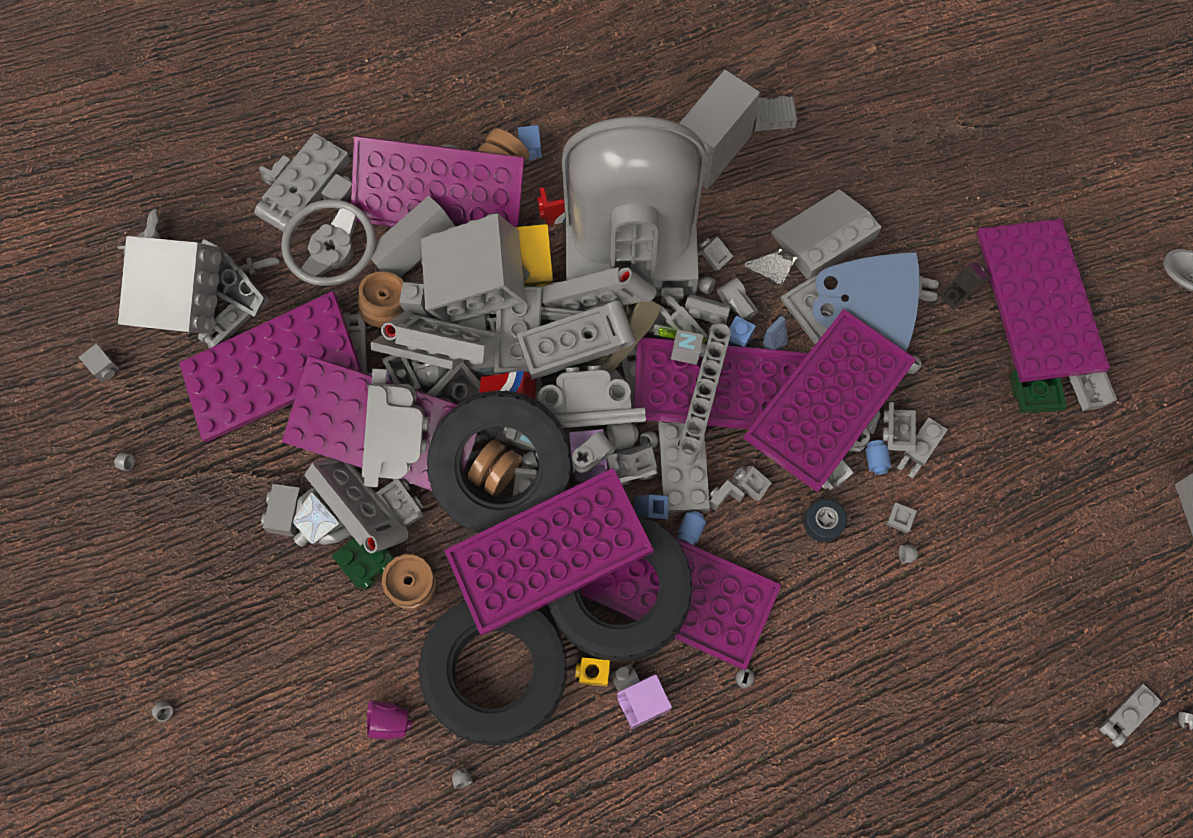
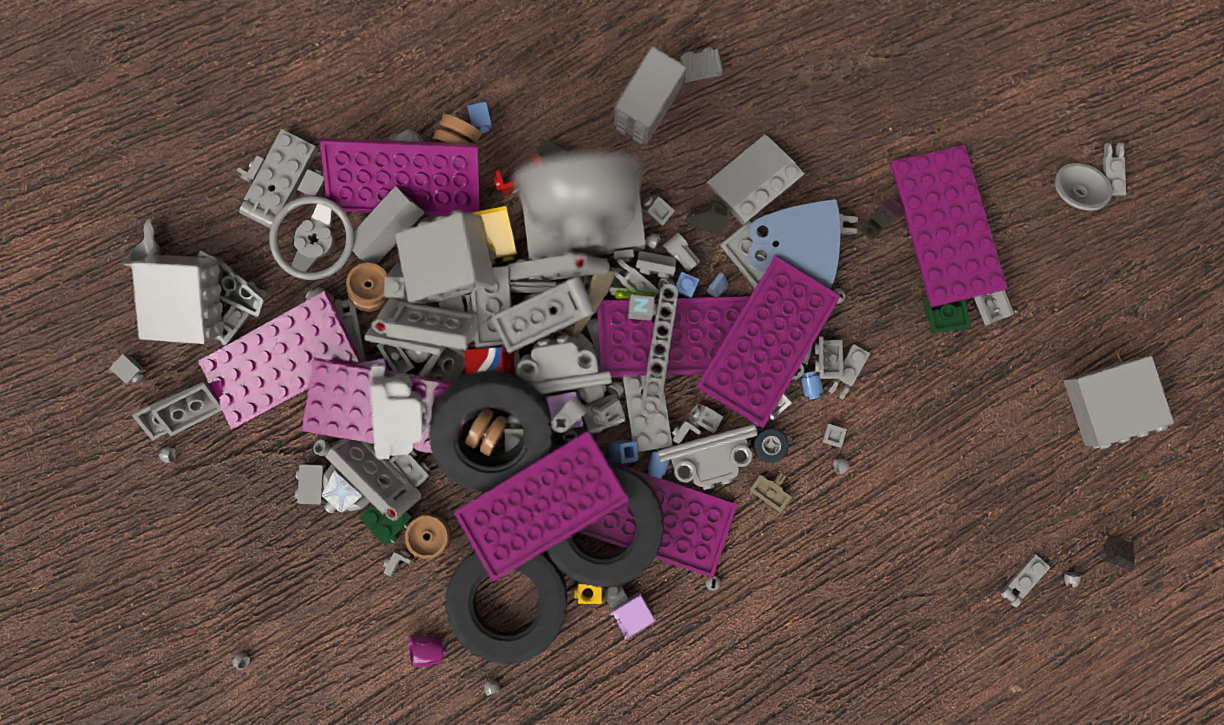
camera: 10 degrees left, 15 degrees up
light grey piece [239,258,279,276] -> none
none -> light grey slope [131,382,222,441]
none -> light grey hinge [313,440,331,456]
none -> light grey bracket [383,549,414,576]
none -> light grey brick [657,424,757,490]
none -> dark tan plate [749,473,792,513]

